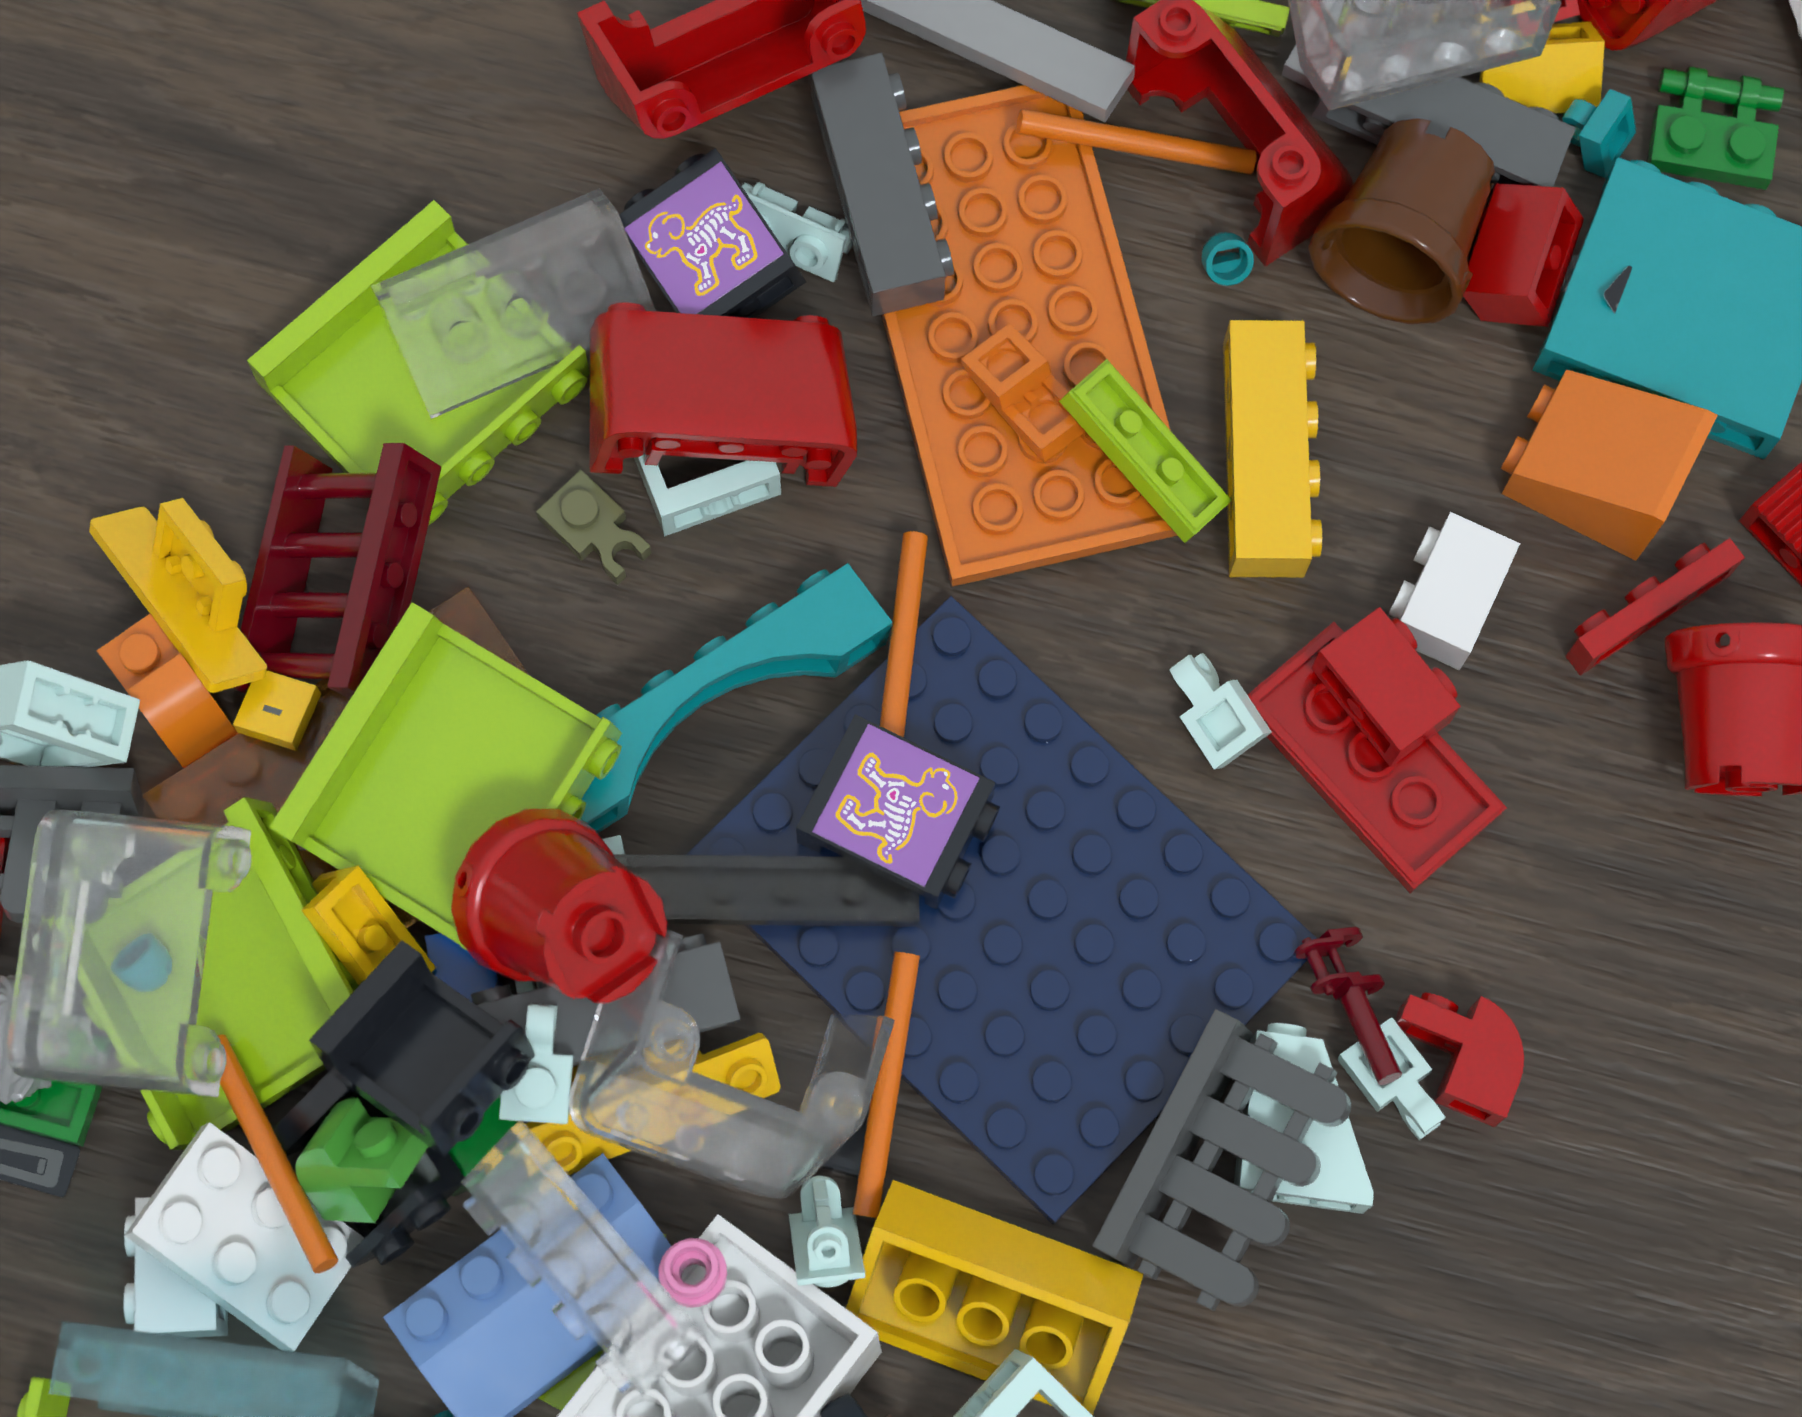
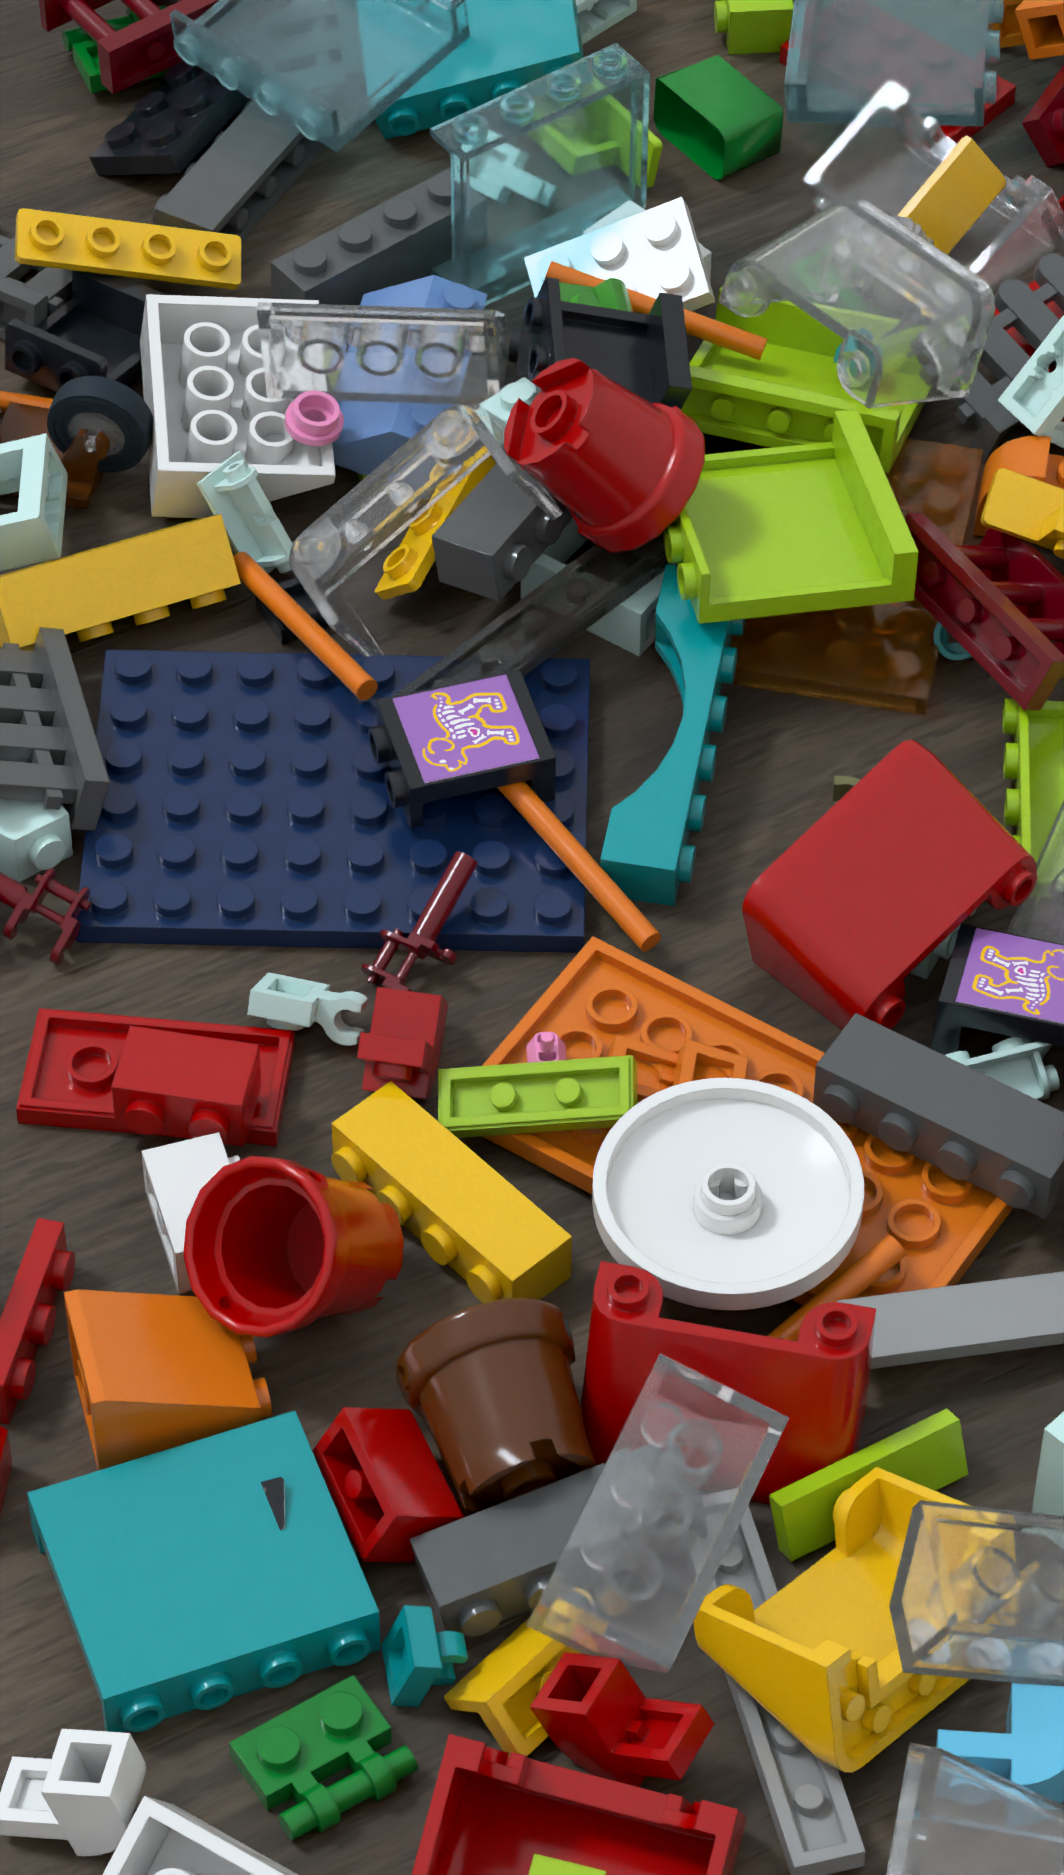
camera: 140 degrees right, 25 degrees down
yellow tile [233,670,321,751] -> none
yellow panel [301,865,436,985] -> none
none -> red piece [183,1156,404,1338]
none -> red brick [357,987,449,1099]
none -> dark red piece [360,851,478,992]
none -> bright pink rock [526,1032,567,1063]
none -> white dish [592,1078,864,1310]

